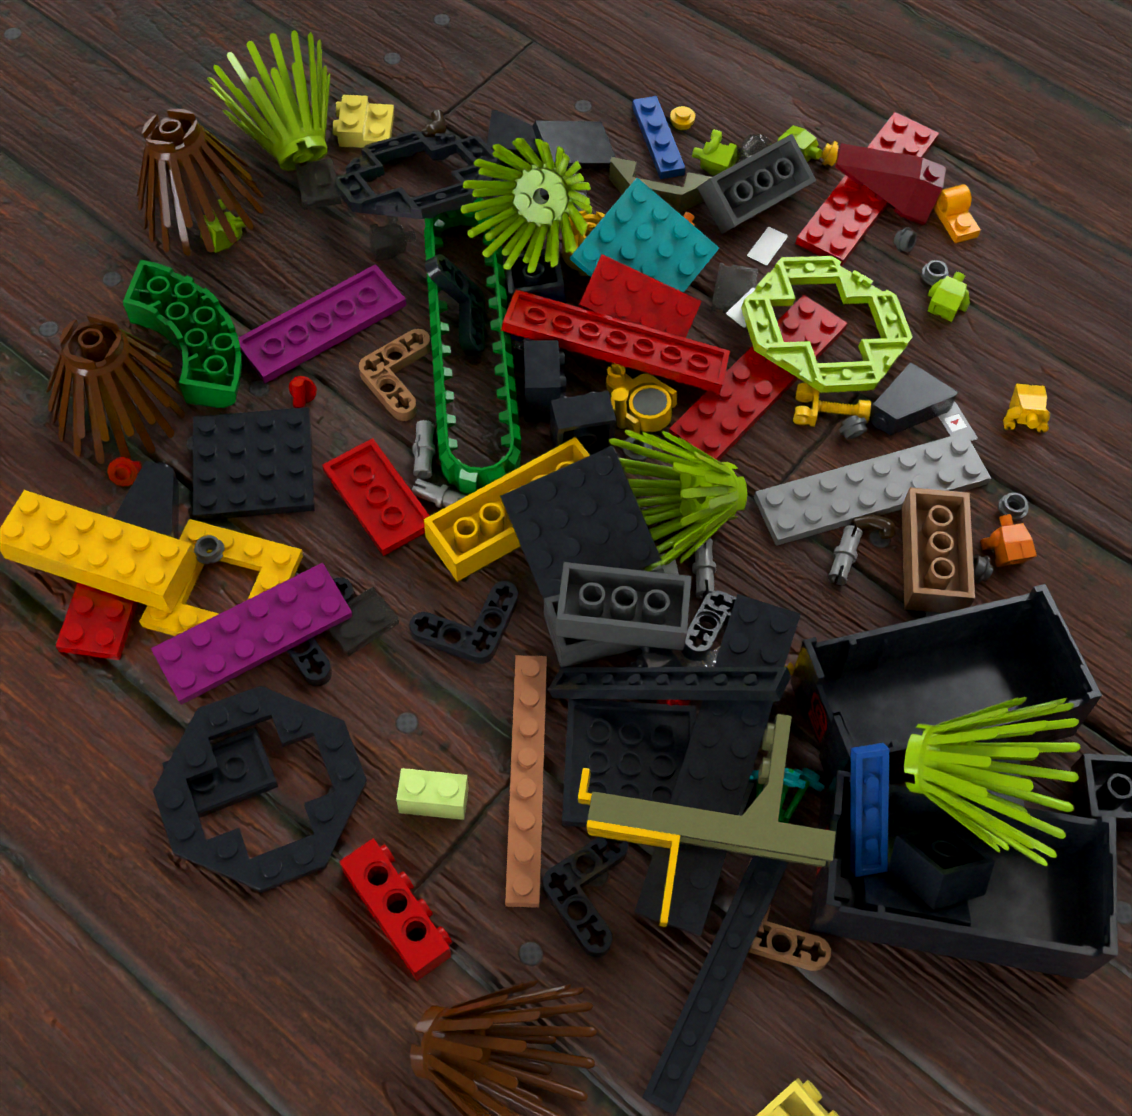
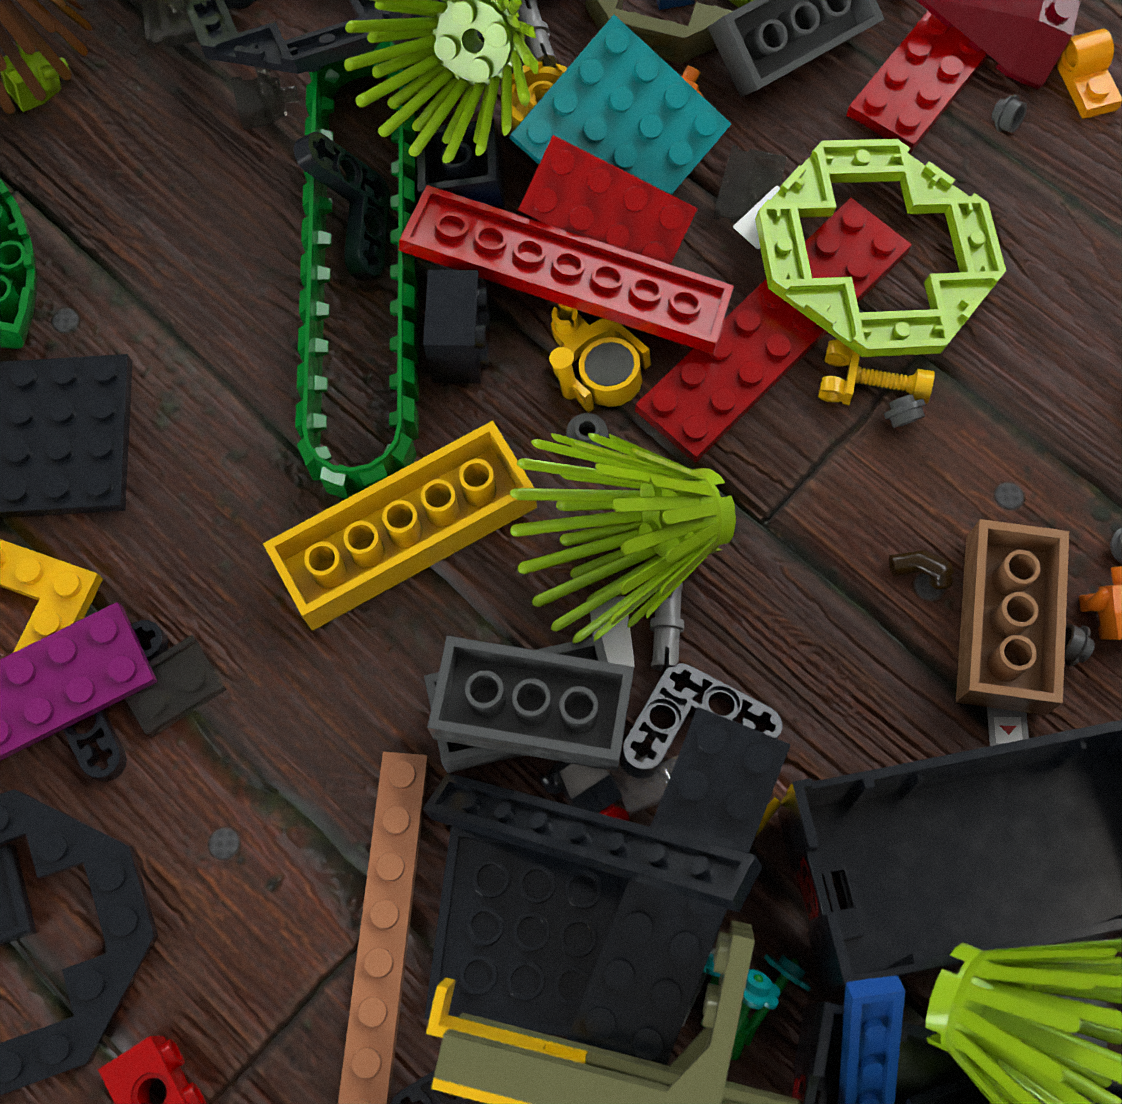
camera: 10 degrees right, 10 degrees up
magenta plate [238,264,406,383] -> none
red plate [289,376,317,408] -> none
red plate [322,438,430,556] -> none
medium nougat beam [359,329,431,421] -> none
yellowish green brick [396,768,469,820] -> none
black beam [409,581,518,664] -> none
light grey pin [412,420,436,479] -> none
light grey pin [412,478,467,509] -> none
black plate [500,446,662,600] -> none
black brick [550,391,616,455] -> none
white sticker [747,227,788,265] -> none
light grey plate [754,432,991,546] -> none
light grey pin [828,525,863,585] -> none
slope [869,362,958,436] -> none
dark grey plate [921,260,949,285] -> none
lime piece [927,272,970,322] -> none
light grey sticker [938,401,978,441] -> none

